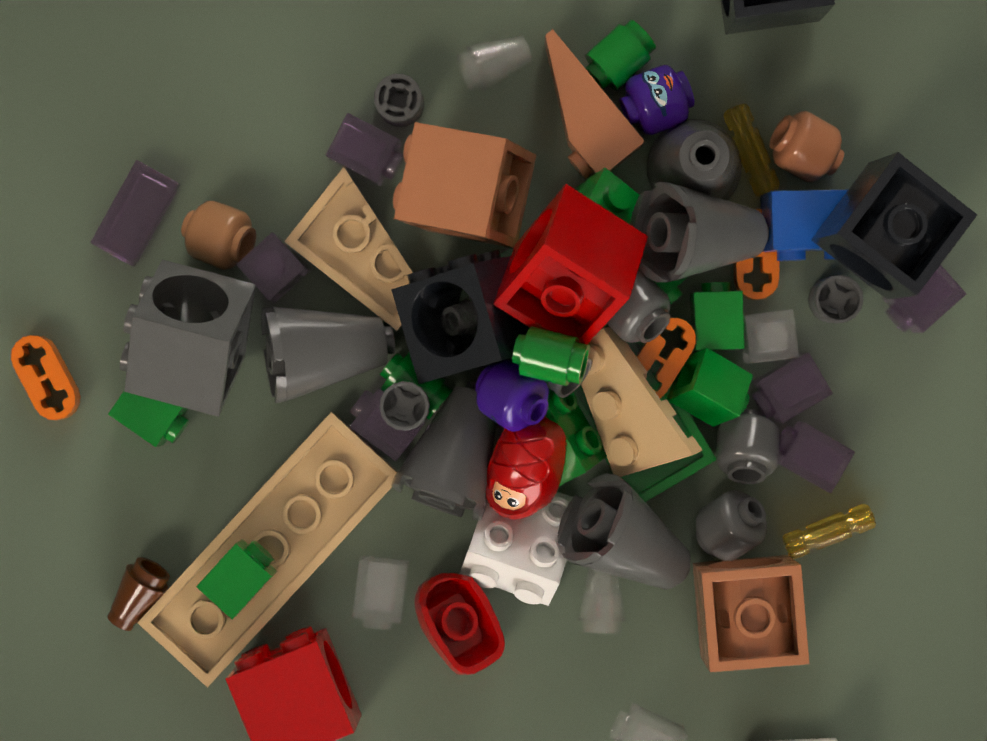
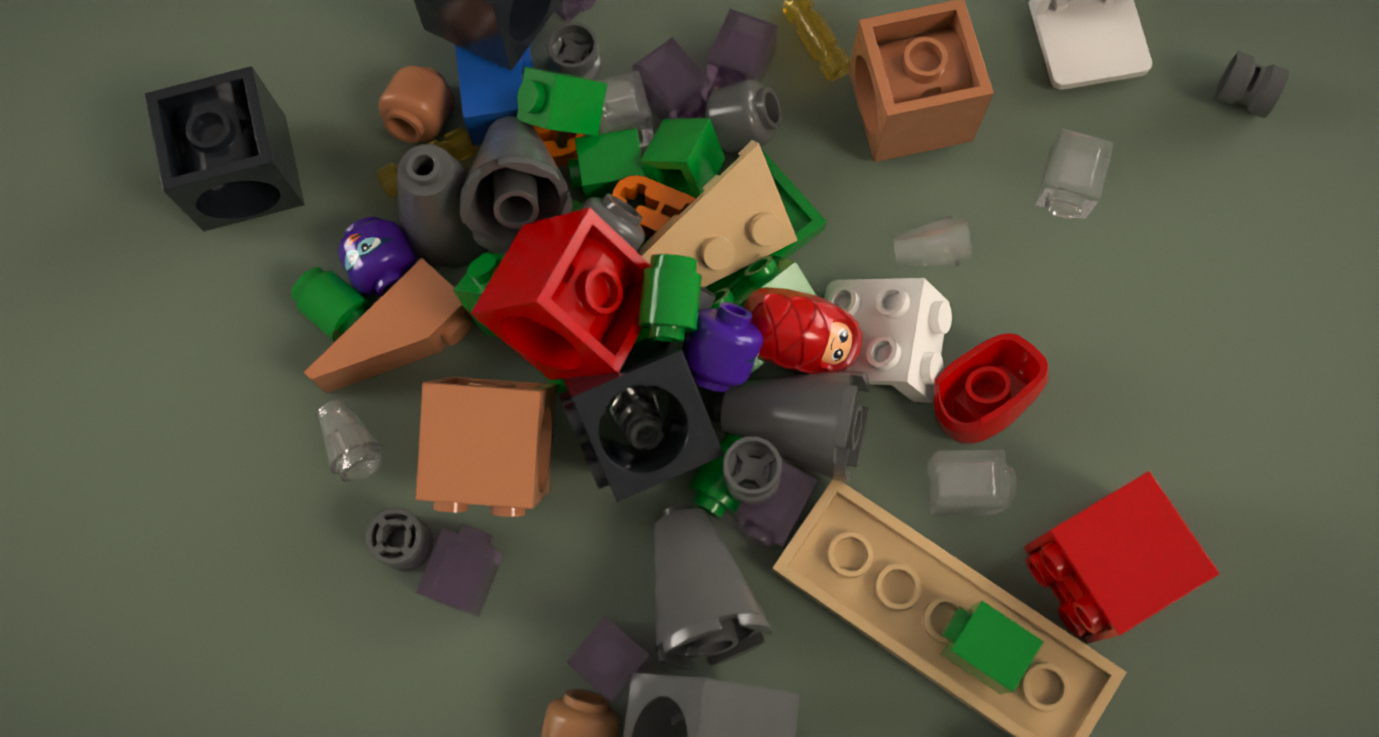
camera: 95 degrees left, 15 degrees down
tan wing [284,167,413,331] -> none
dark grey cone [557,473,691,590] -> none
dark grey head [696,490,767,561] -> none
none -> green brick [517,67,607,136]

